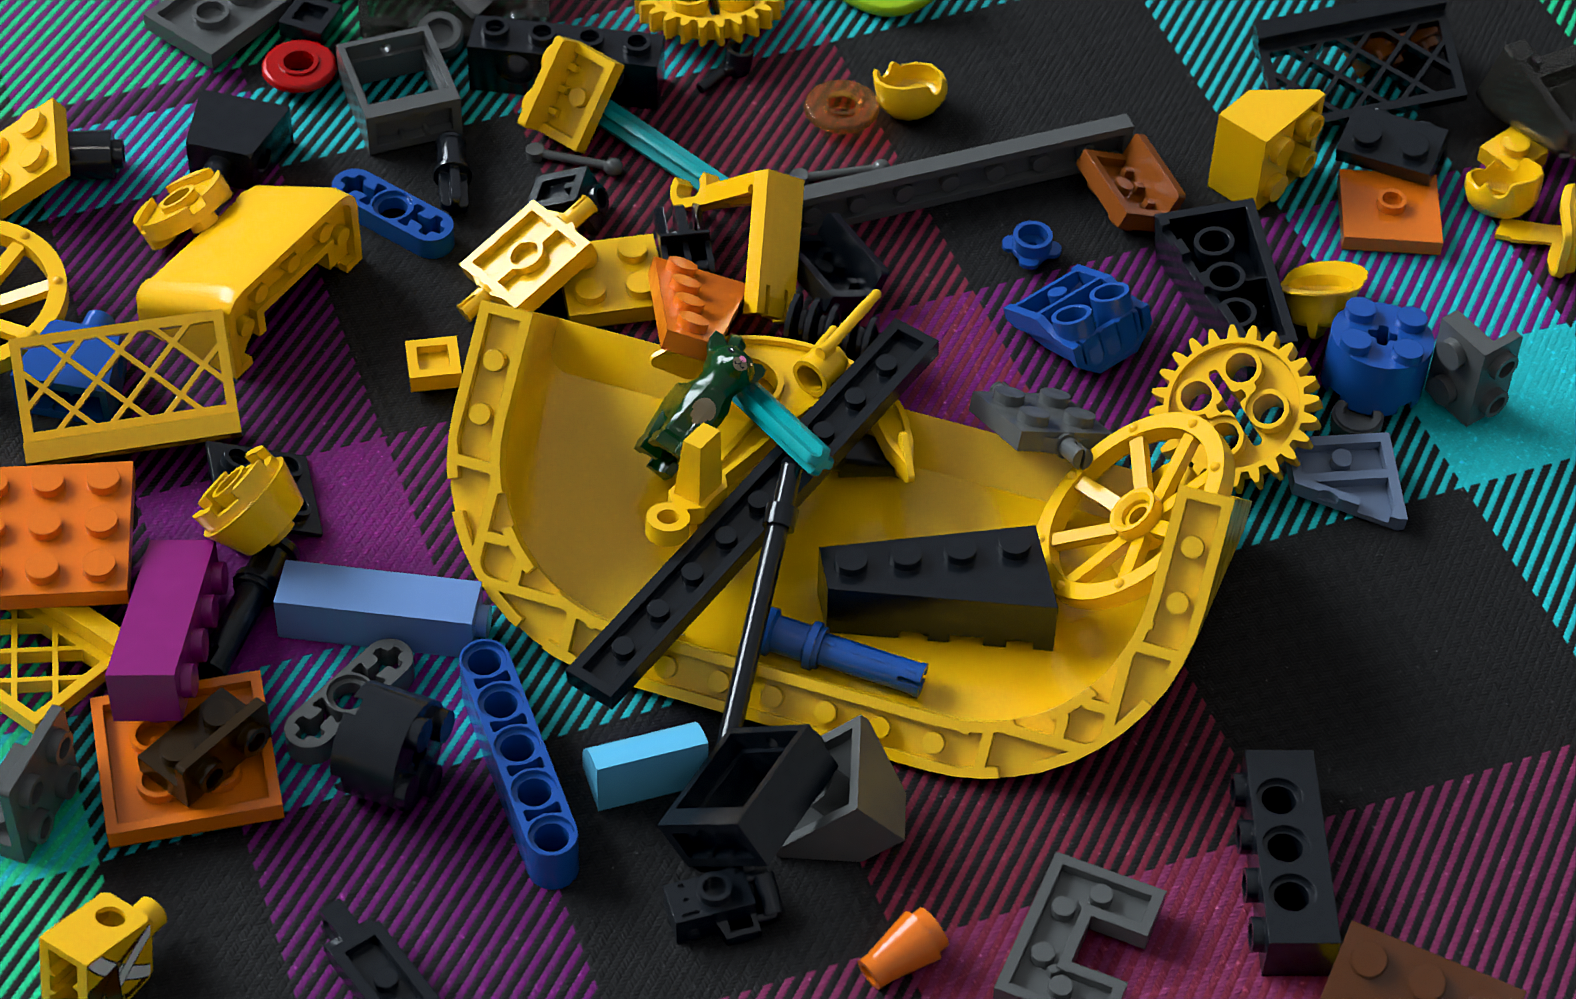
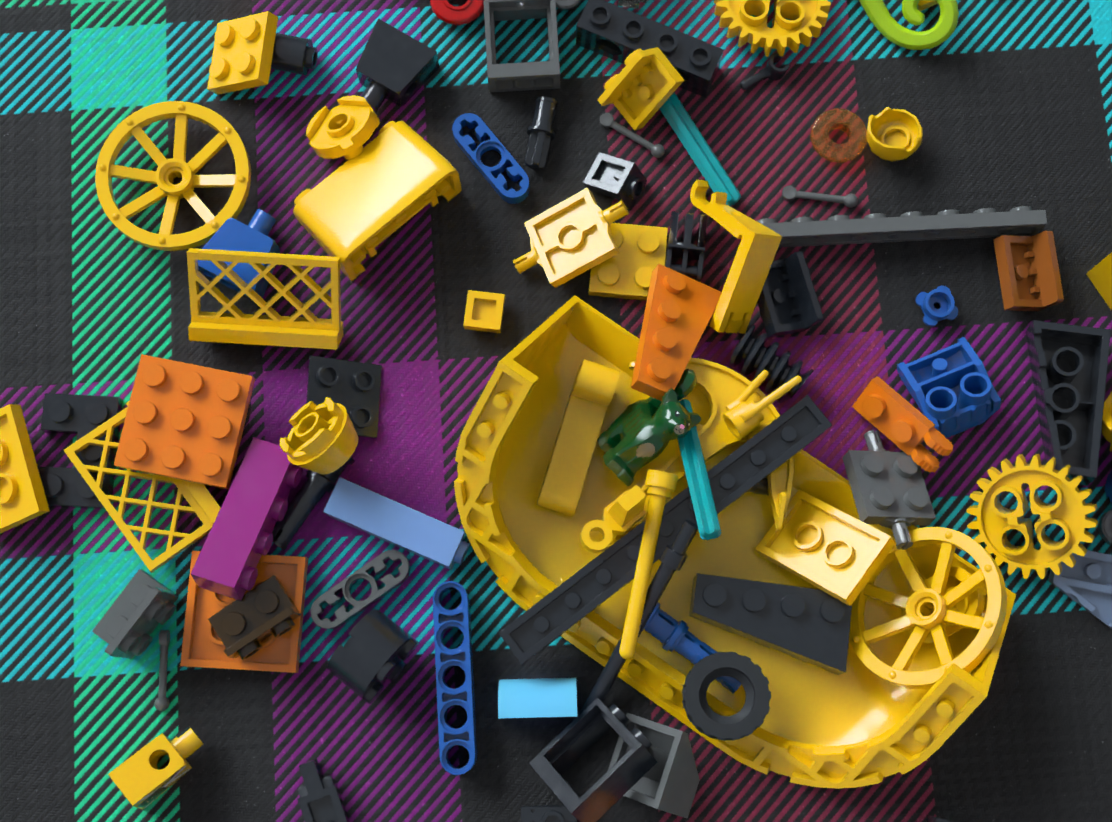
camera: 20 degrees right, 30 degrees up
none -> dark grey hinge [154,630,170,711]
none -> yellow beam [536,359,620,516]
none -> yellow piece [619,469,678,659]
none -> black tyre [682,651,771,741]
none -> yellow plate [755,489,895,606]
none -> orange hinge [852,376,954,473]

